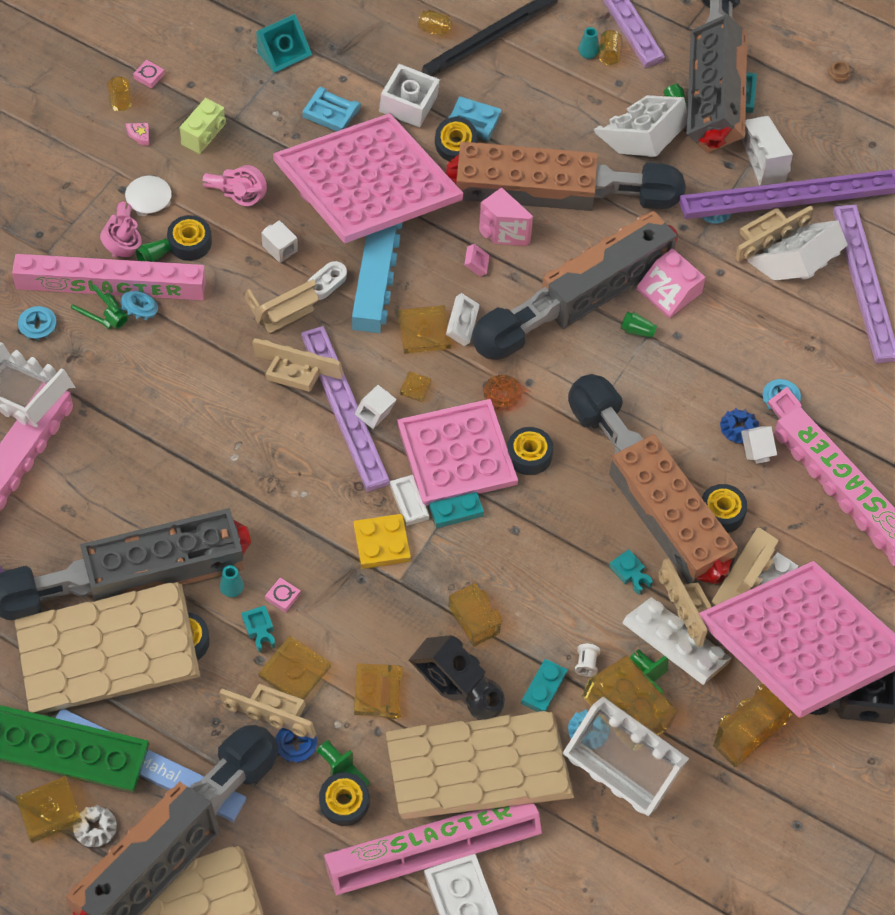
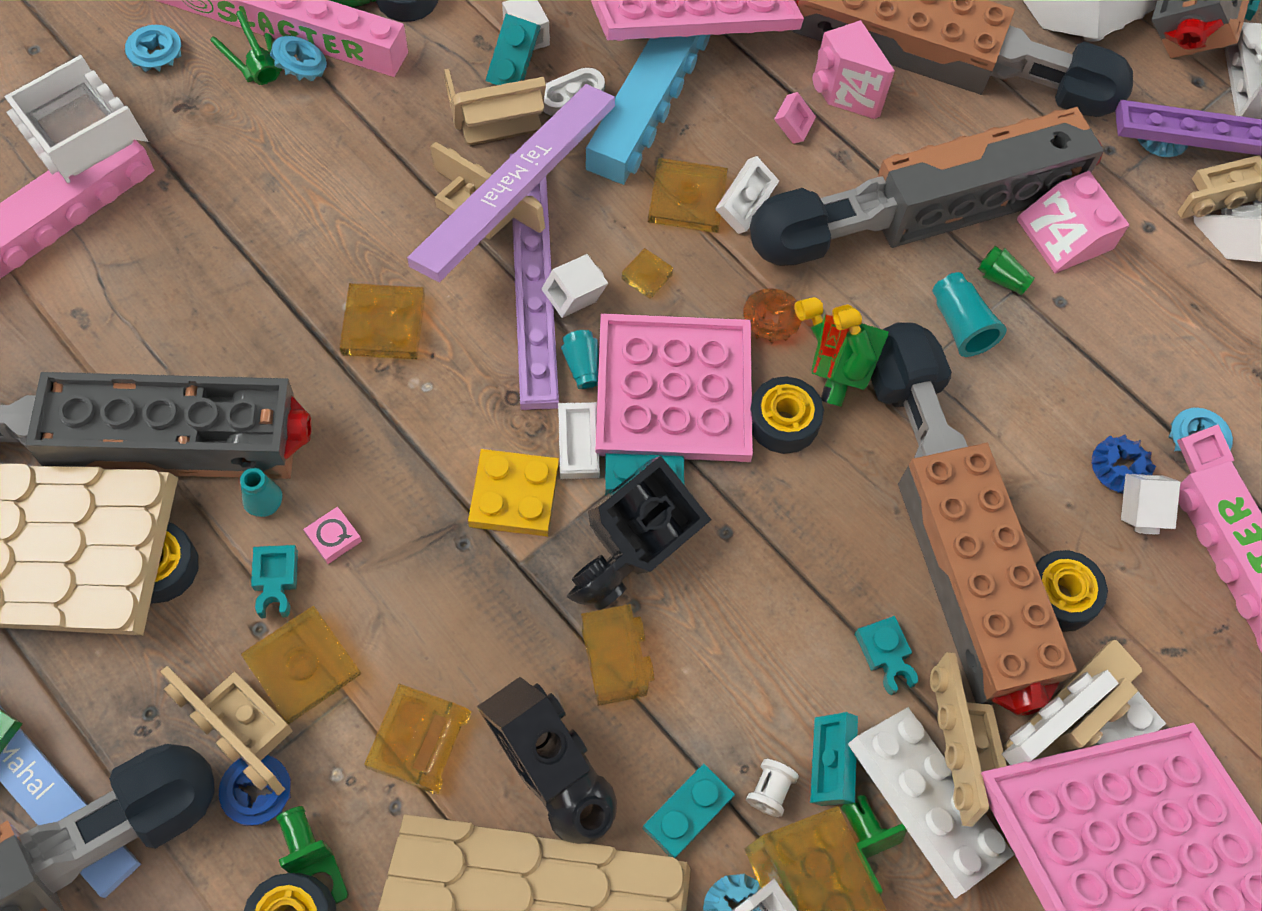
camera: 15 degrees right, 5 degrees up
none -> clear yellow plate [339,283,425,360]
none -> lavender tile [407,84,615,283]
none -> teal plate [485,13,541,85]
none -> teal cone [561,330,599,389]
none -> black brick [567,455,711,611]
none -> green torso [794,297,889,407]
none -> teal plate [810,712,858,806]
none -> teal plant [932,272,1007,357]
none -> white plate [1002,670,1119,765]

